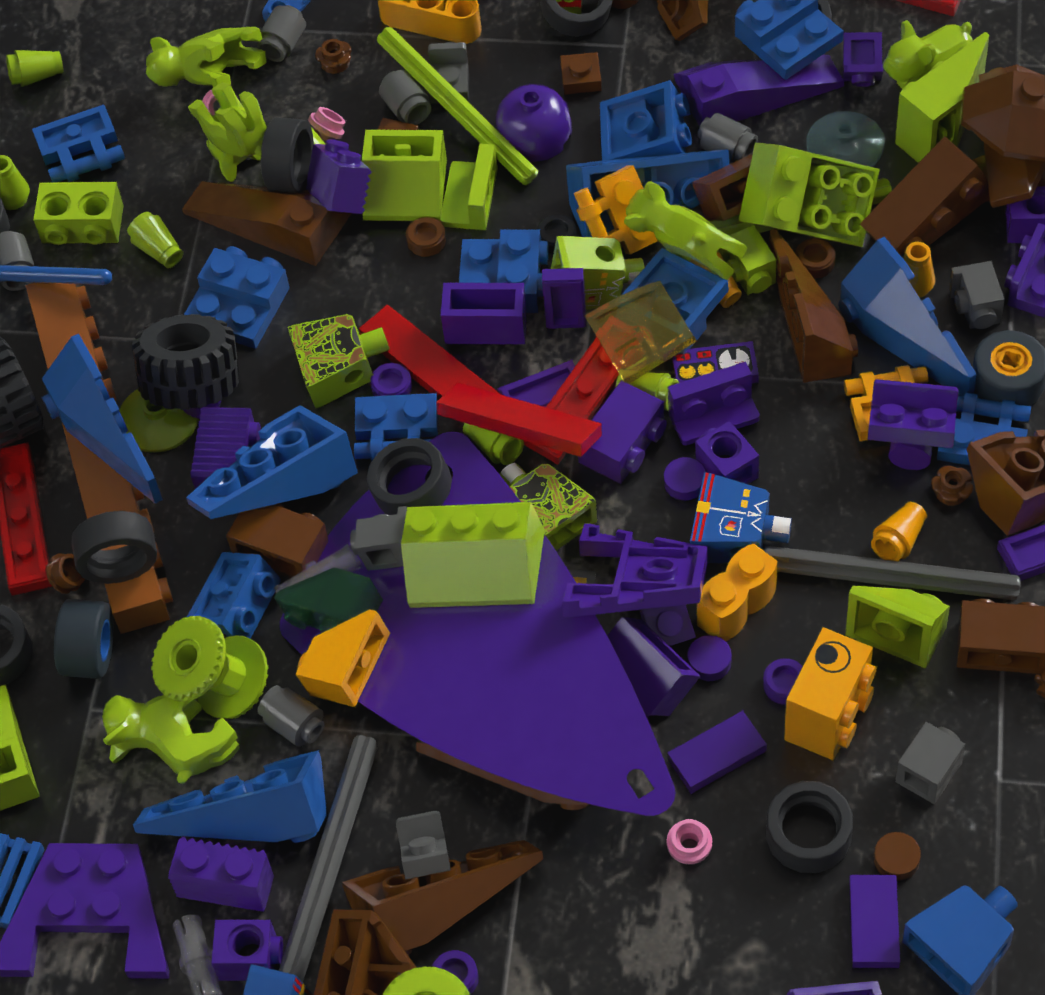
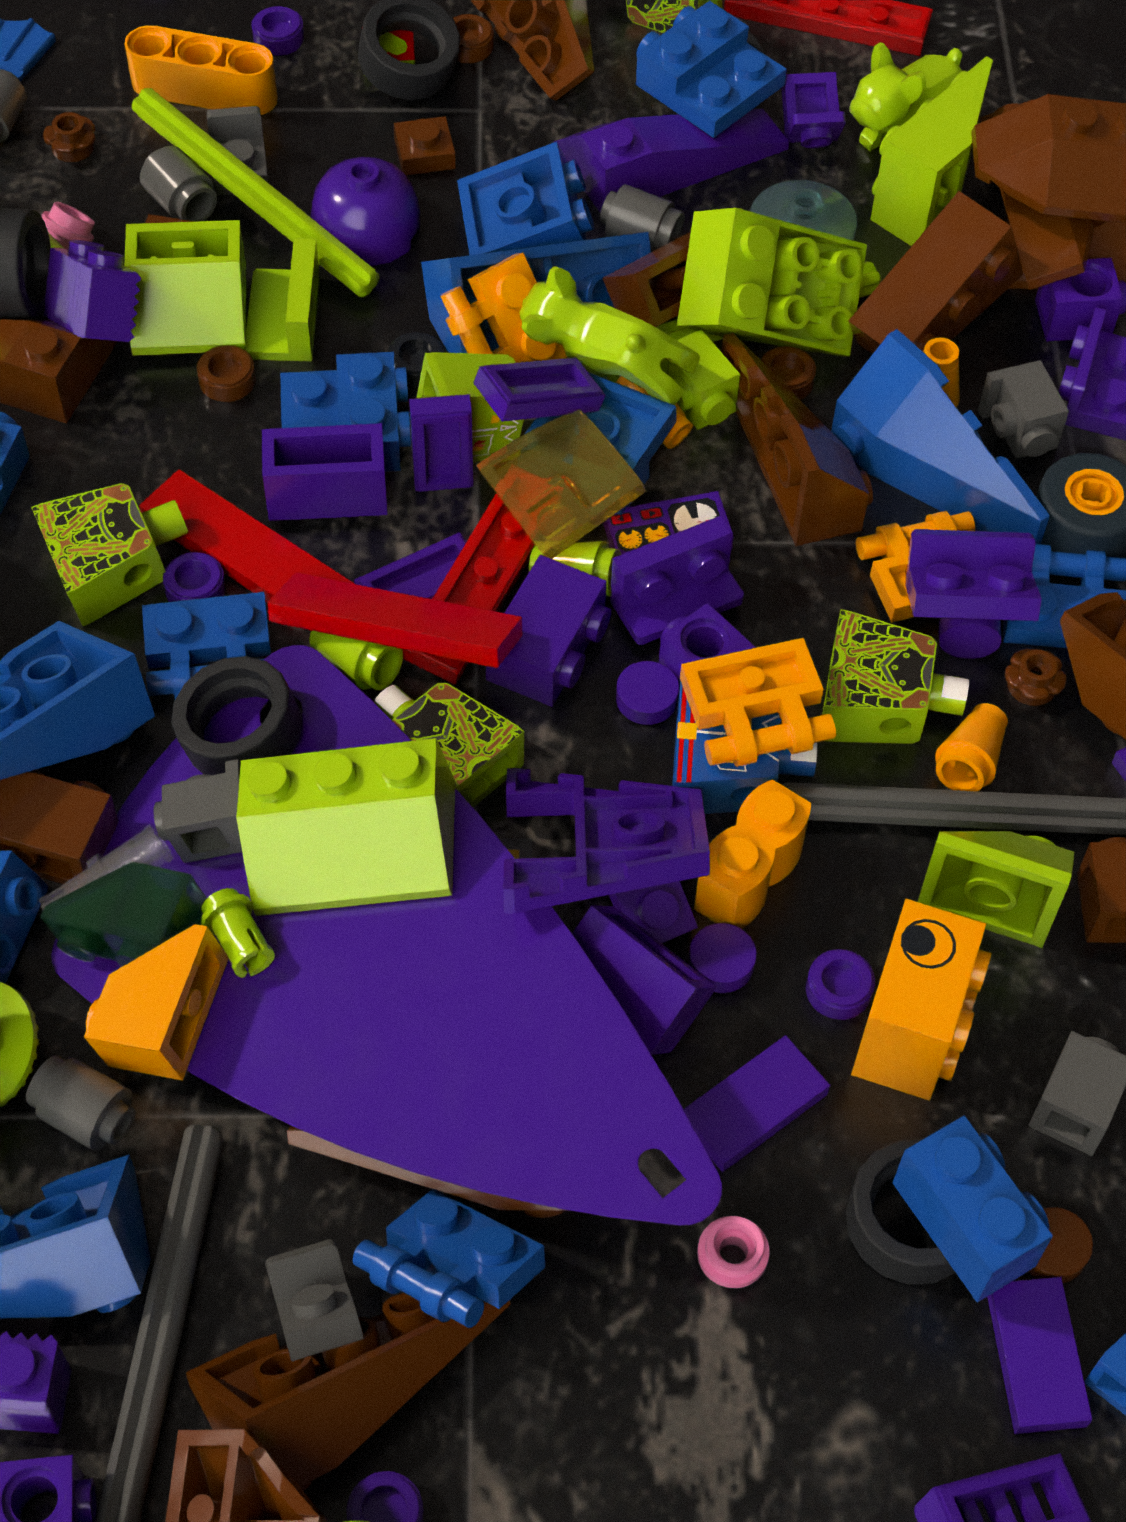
camera: 15 degrees left, 0 degrees up
none -> lime pin [201,888,275,978]
none -> blue plate [353,1189,545,1328]
none -> dark purple tile [473,358,605,422]
none -> light orange plate [680,638,836,767]
none -> torso [822,609,969,744]
none -> blue brick [892,1115,1053,1303]

